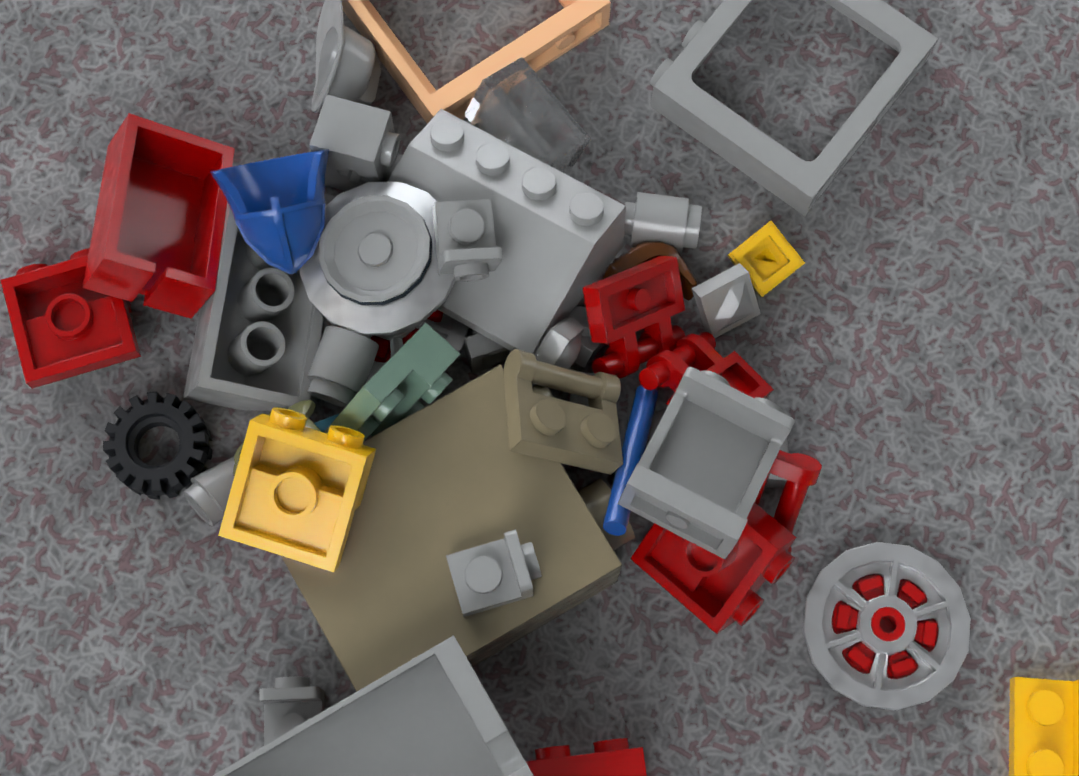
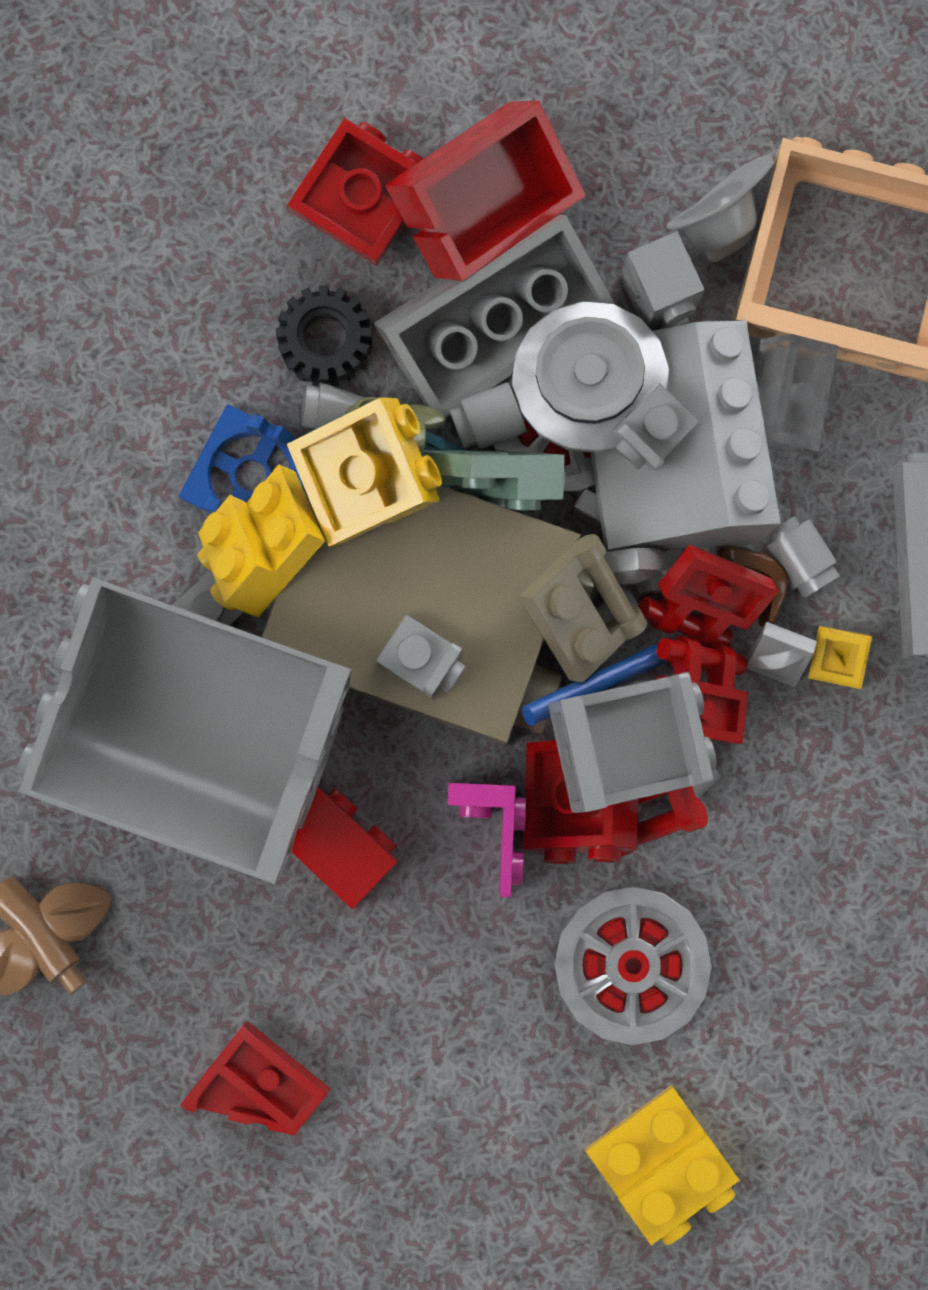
camera: 50 degrees right, 10 degrees up
blue helmet [210,149,329,274] -> none
none -> blue piece [178,404,304,514]
none -> yellow plate [197,464,325,617]
none -> dark pink bracket [448,783,526,898]

